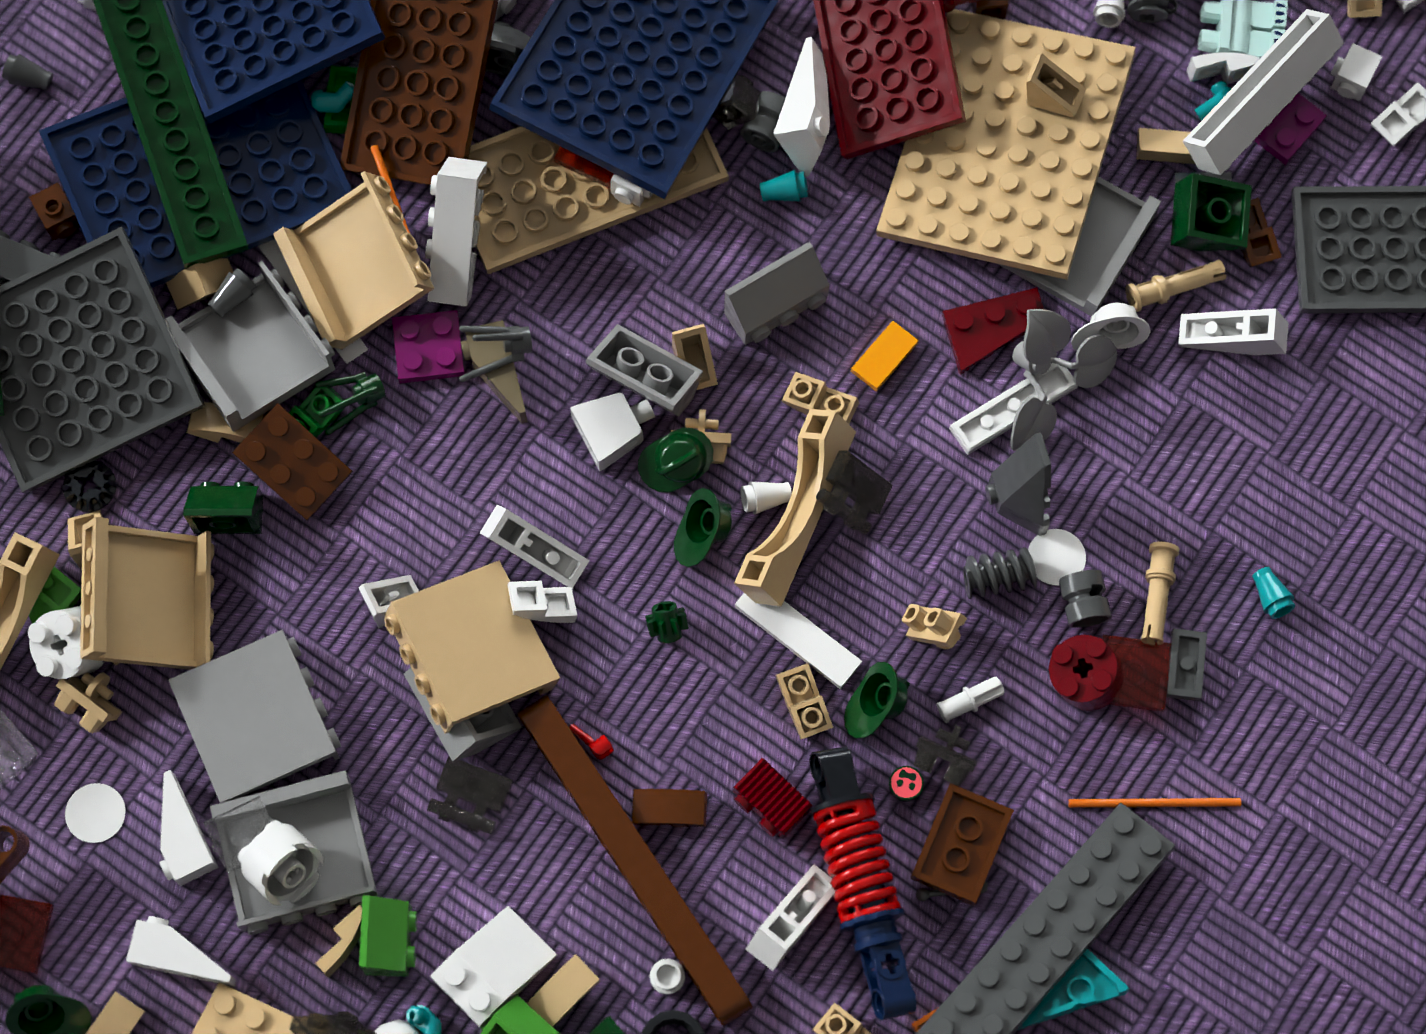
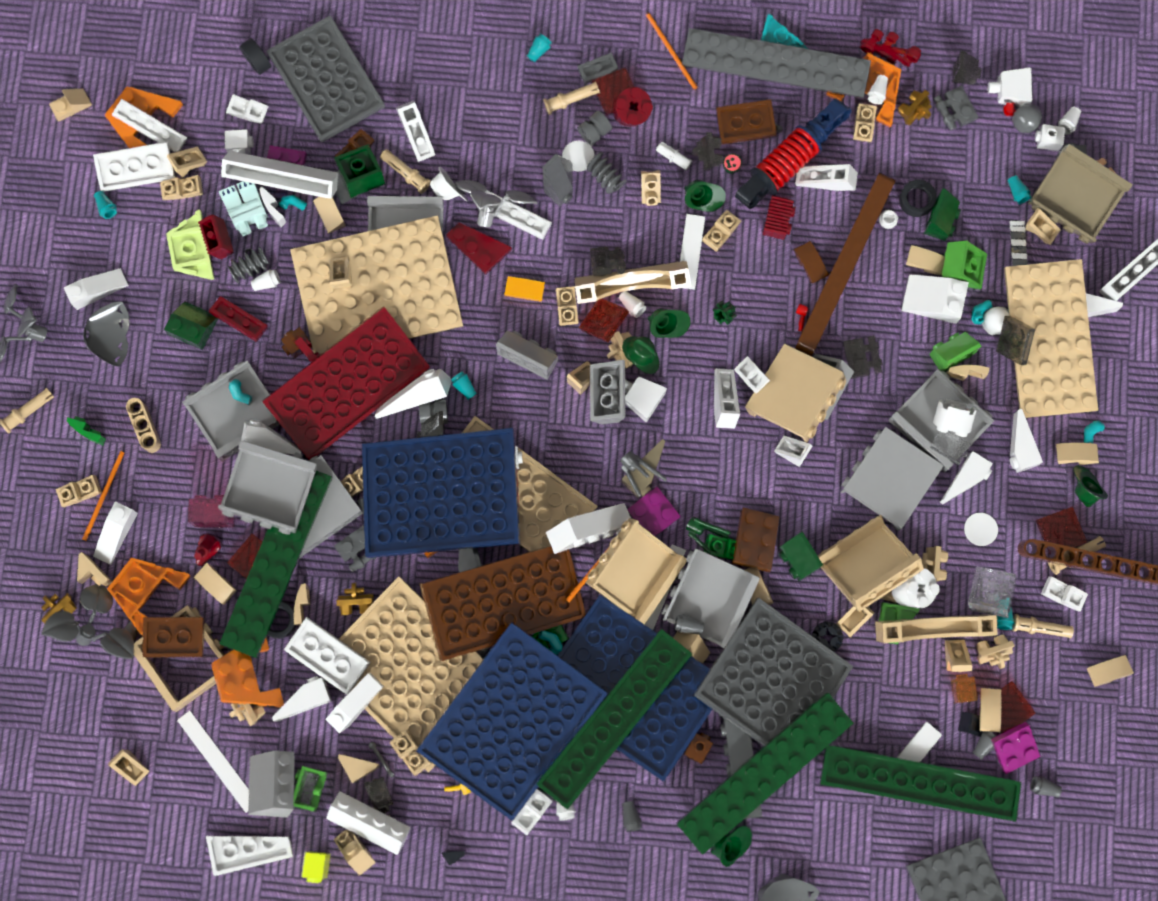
camera: 120 degrees left, 5 degrees up
none -> clear red tile [579,298,629,343]

